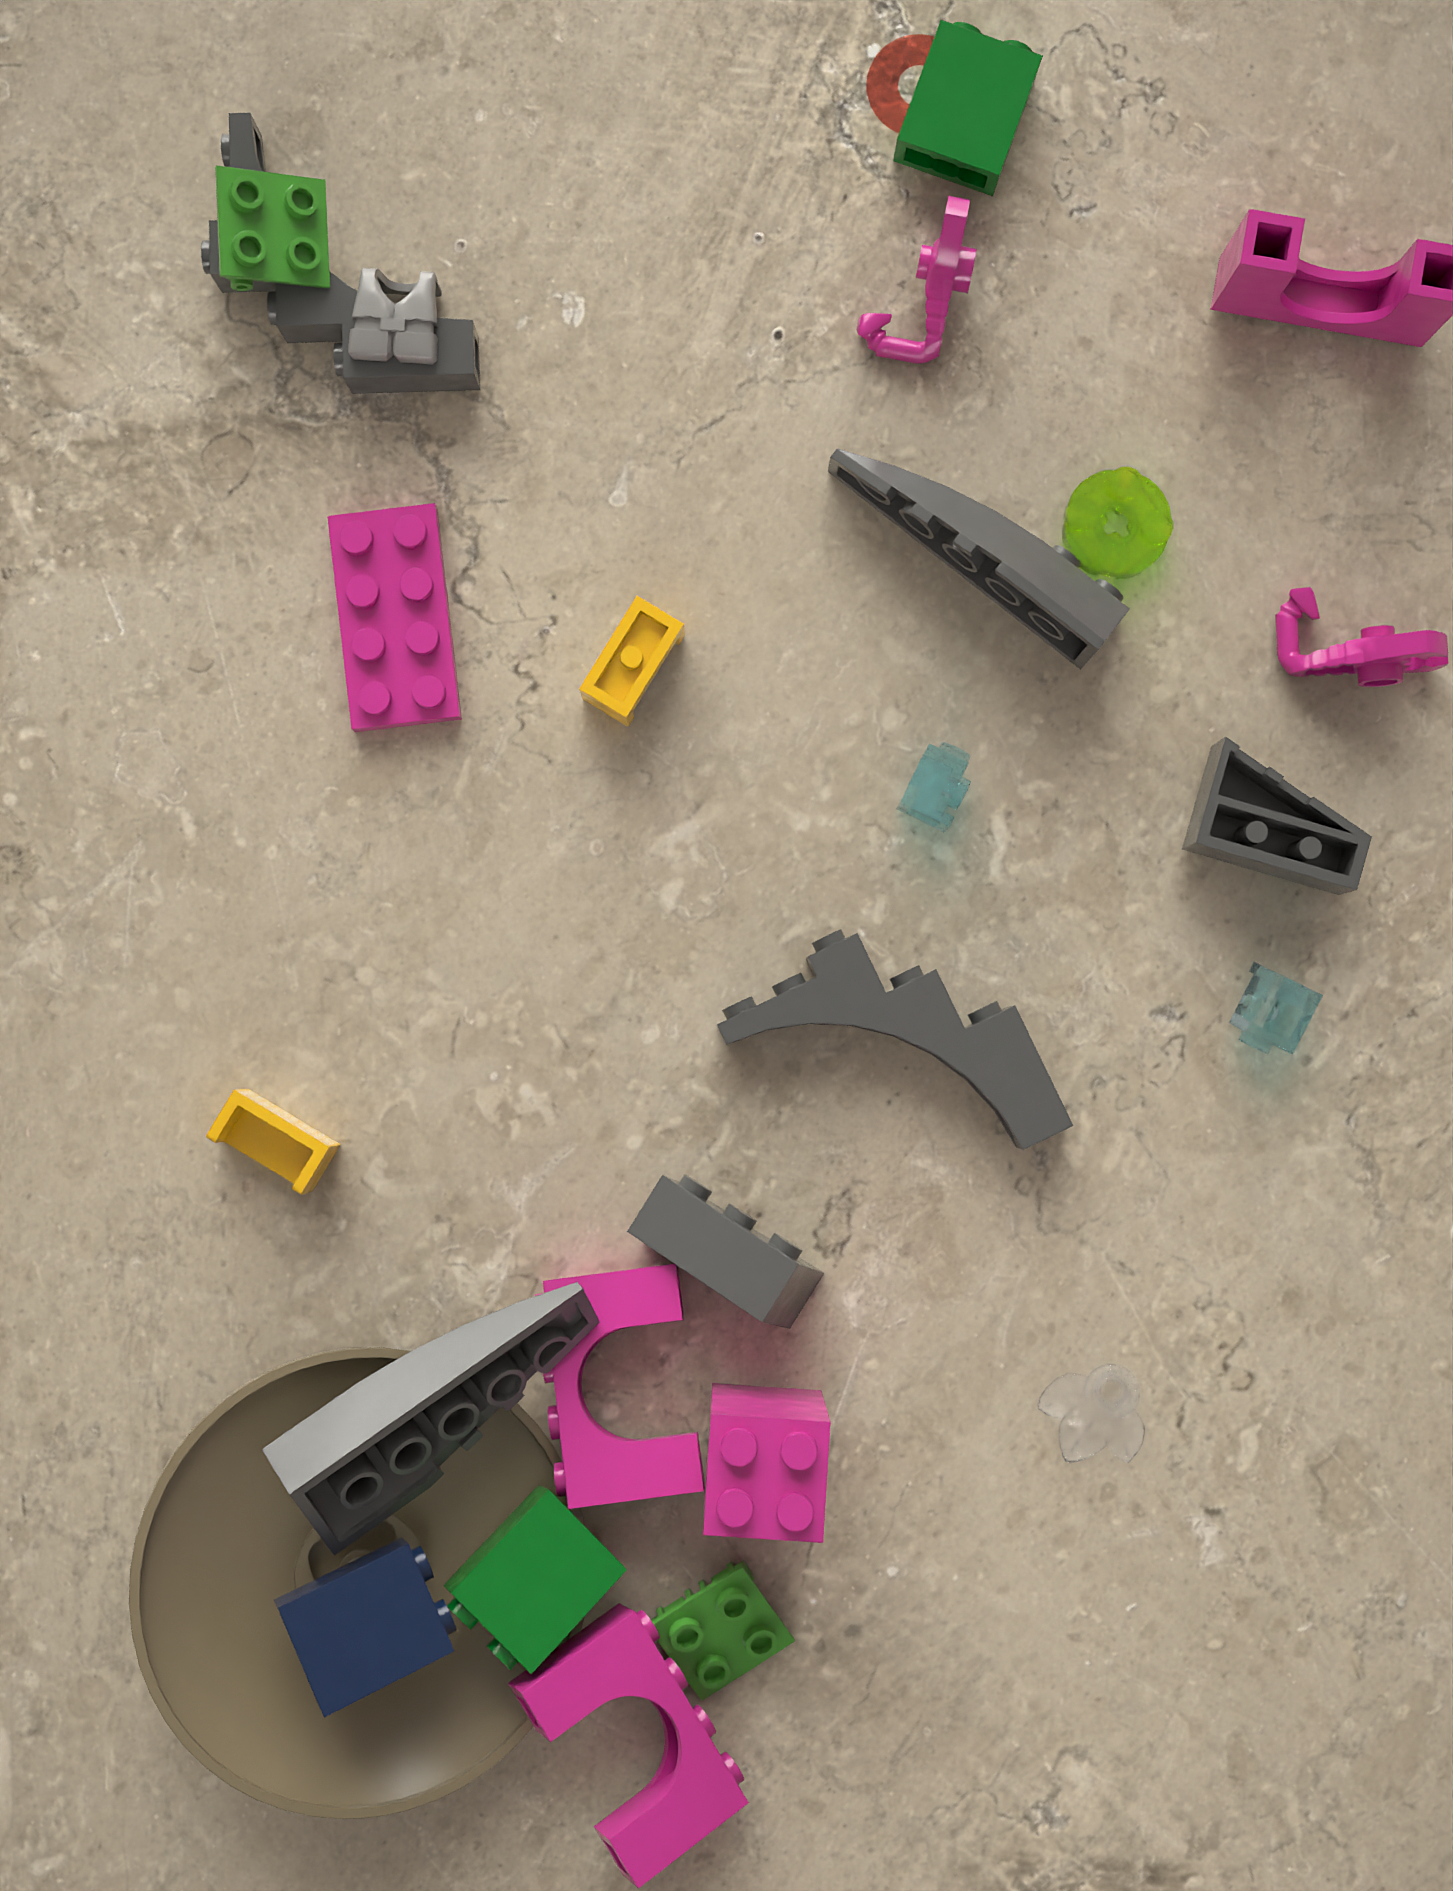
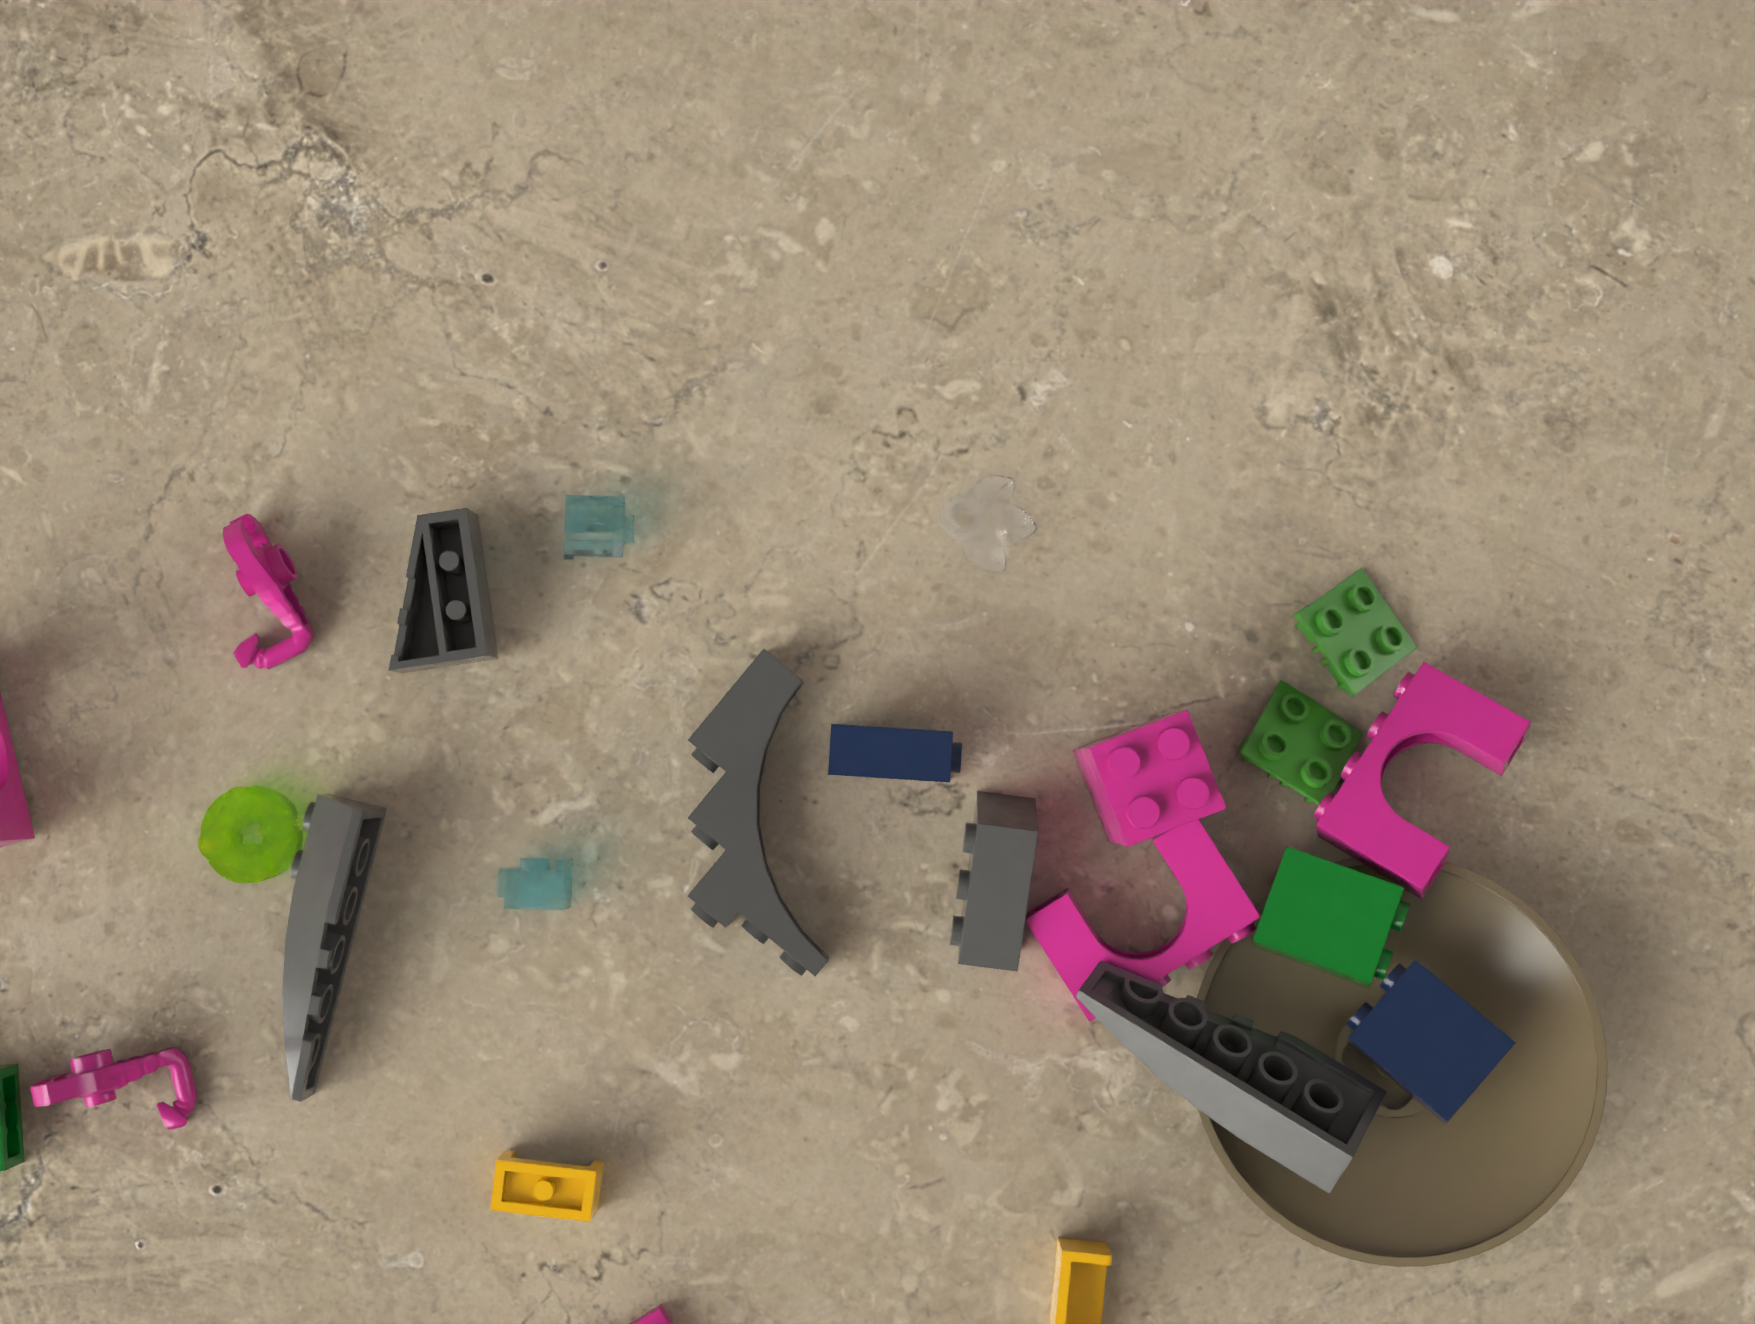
camera: 110 degrees left, 0 degrees up
none -> dark blue brick [828,724,962,782]
none -> bright green hinge [1293,568,1417,697]

